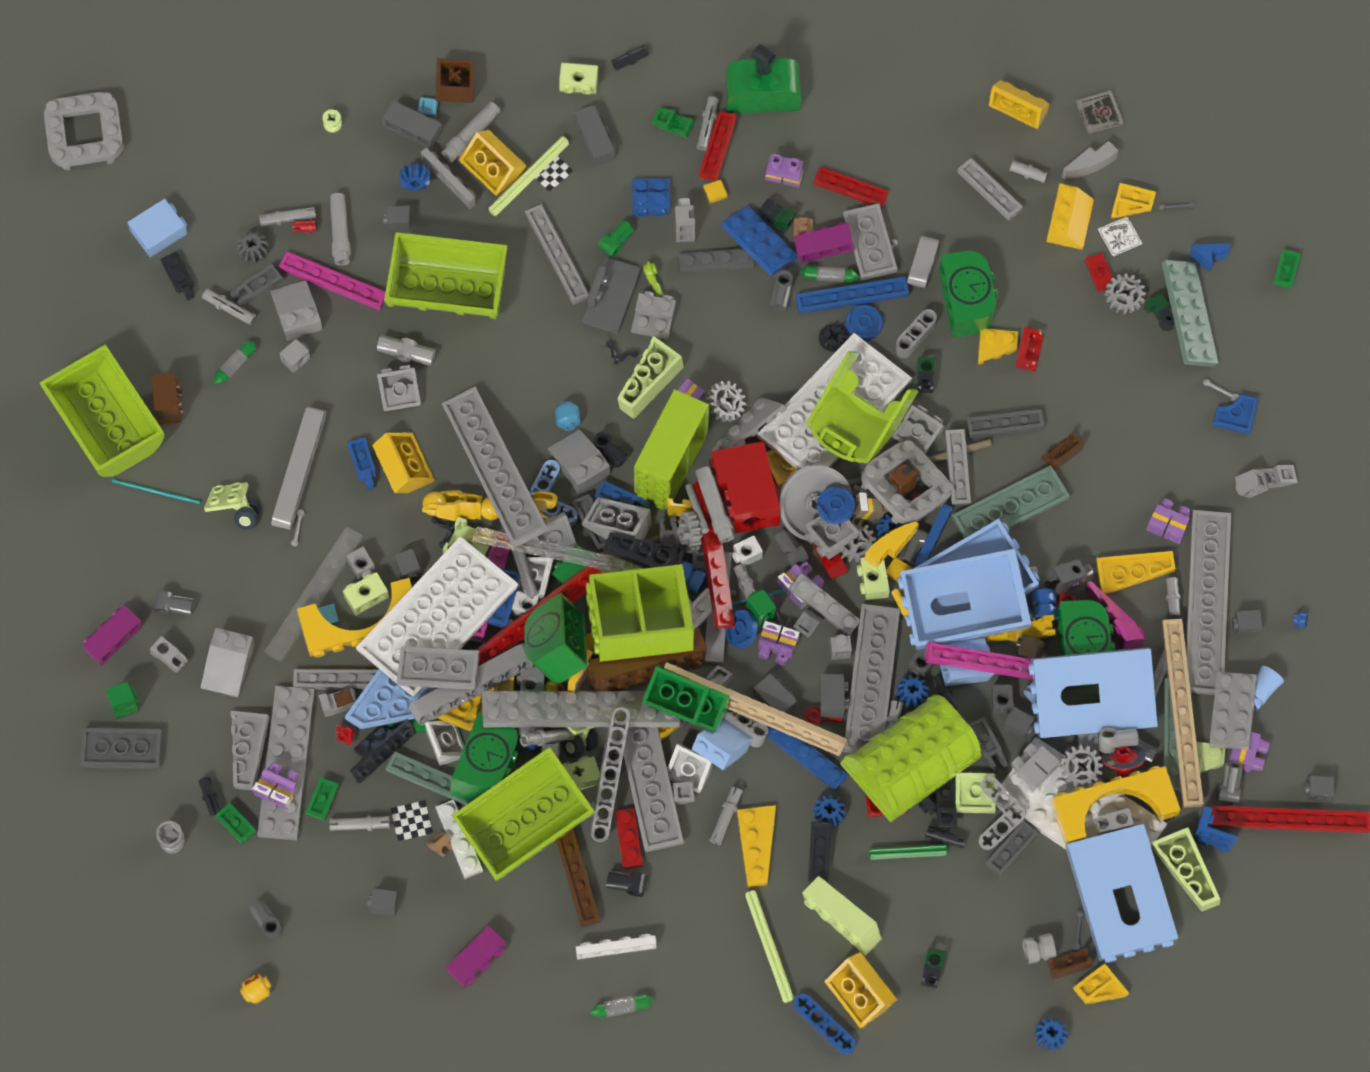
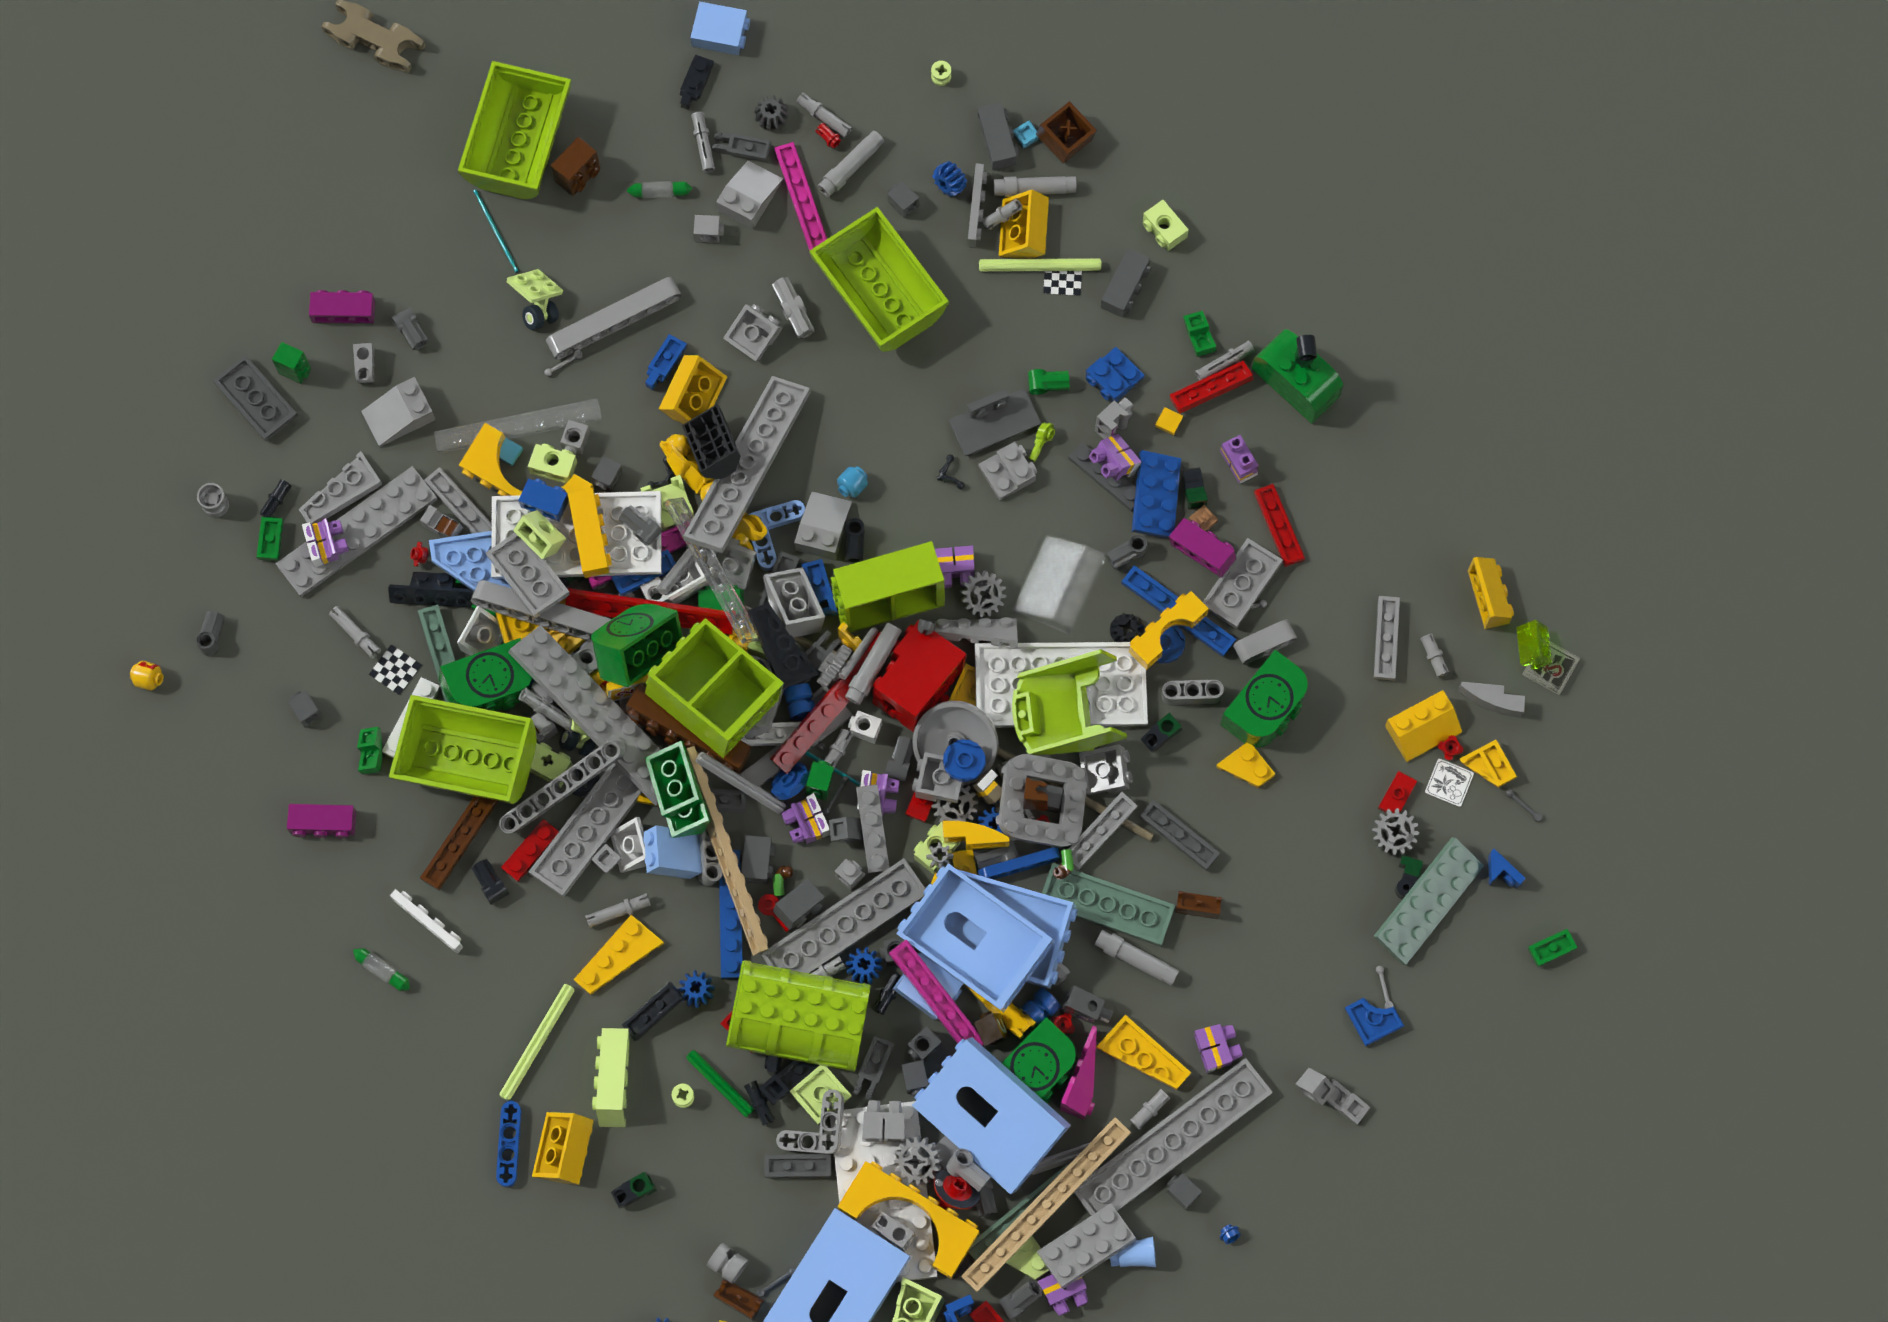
camera: 50 degrees right, 5 degrees up
green plate [306,777,339,821] -> none
medium nougat tile [426,831,452,857] -> none
light grey tile [525,204,589,305] -> none
black pin [612,45,649,71] -> none
yellowish green wedge [618,336,684,419] -> none
piece [800,266,859,283] -> none
red hinge [1015,326,1044,372] -> none
none -> green slope [357,727,382,775]
none -> yellowish green brick [513,510,566,559]
none -> blue brick [518,478,569,522]
none -> yellow brick [568,488,612,578]
none -> dark grey piece [619,505,663,546]
none -> yellowish green wheel [672,1084,695,1108]
none -> black piece [682,404,741,480]
none -> light grey axle [696,752,786,814]
none -> arm [772,865,793,896]
none -> dark grey hinge [917,618,936,636]
none -> light grey gear [926,842,953,870]
none -> light grey pin [982,198,1023,230]
none -> clear slope [1013,536,1105,635]
none -> arm [1053,849,1074,880]
none -> medium lavender hips [1089,434,1142,481]
none -> light grey piece [1094,930,1179,986]
none -> yellow arch [1129,591,1209,670]
none -> red plate [1438,735,1463,761]
none -> clear neon green hinge [1516,620,1552,669]

